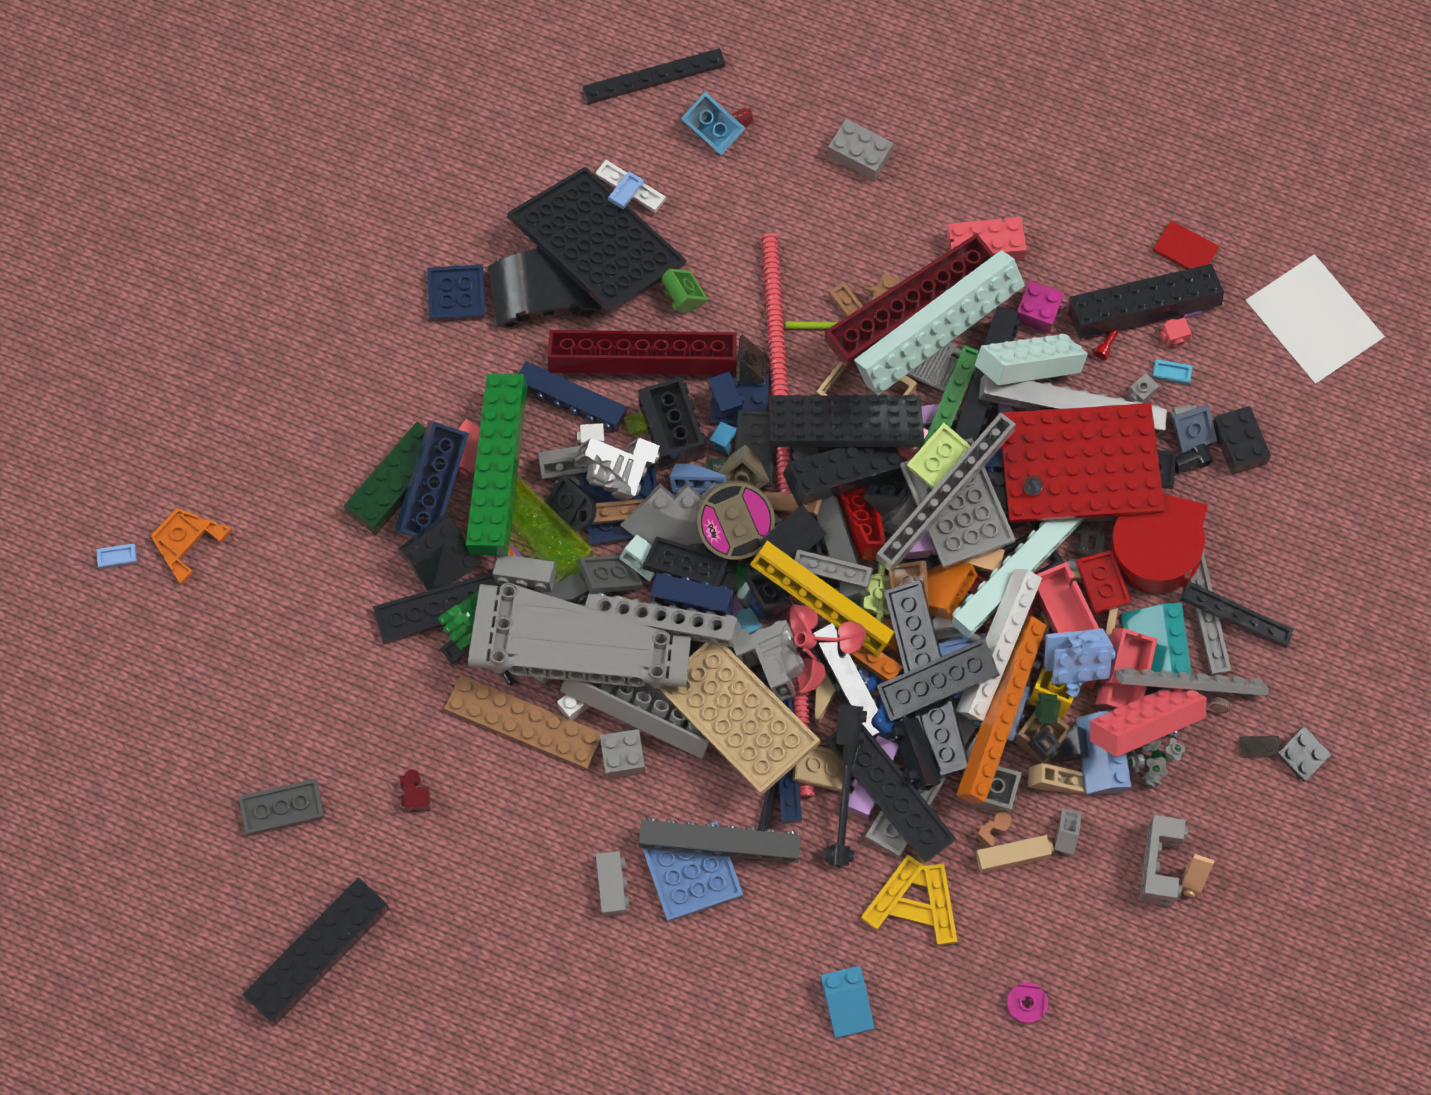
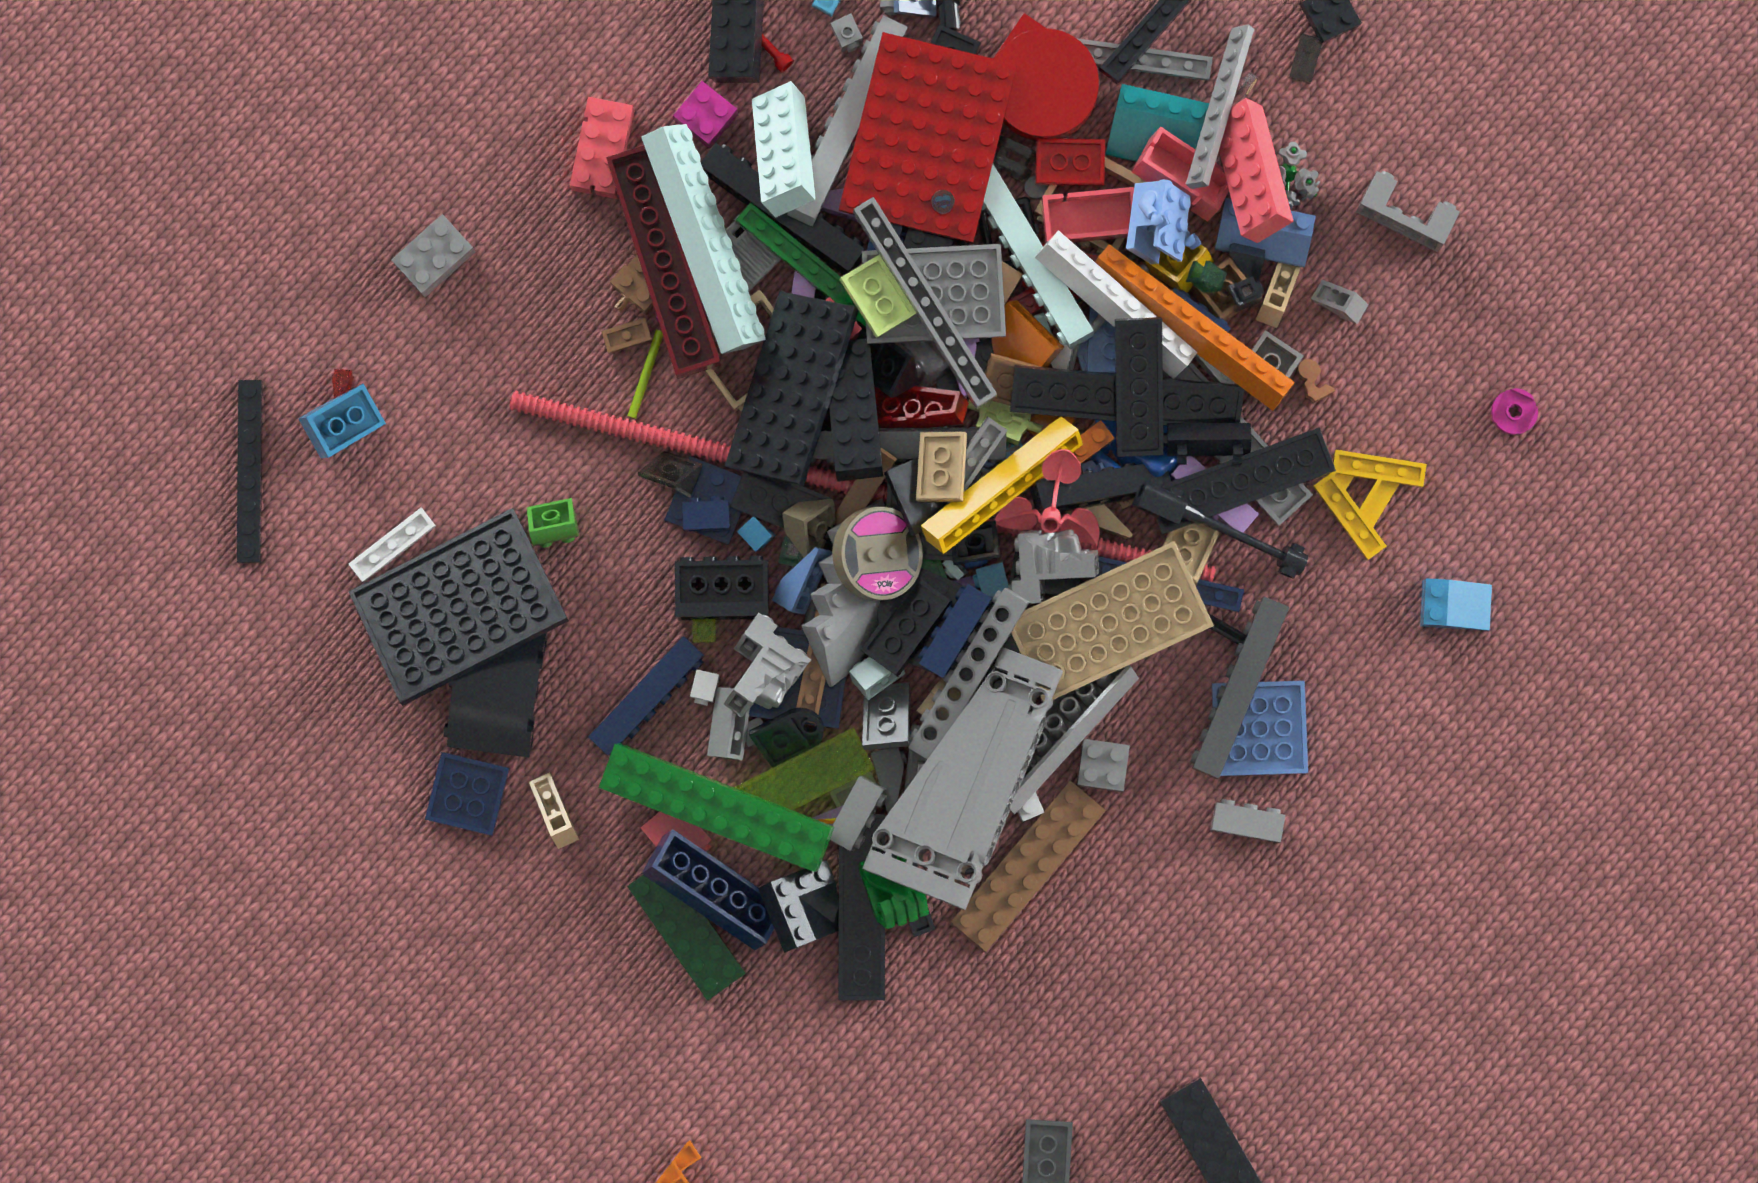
camera: 70 degrees left, 15 degrees up
dark red brick [400,769,431,813] -> none
dark red brick [547,330,737,375] -> none
light blue tile [608,171,644,209] -> none
tan brick [975,835,1054,874] -> none
light nougat slope [1180,854,1214,897] -> none
none -> tan slope [529,772,579,849]
none -> tan tile [916,432,967,502]

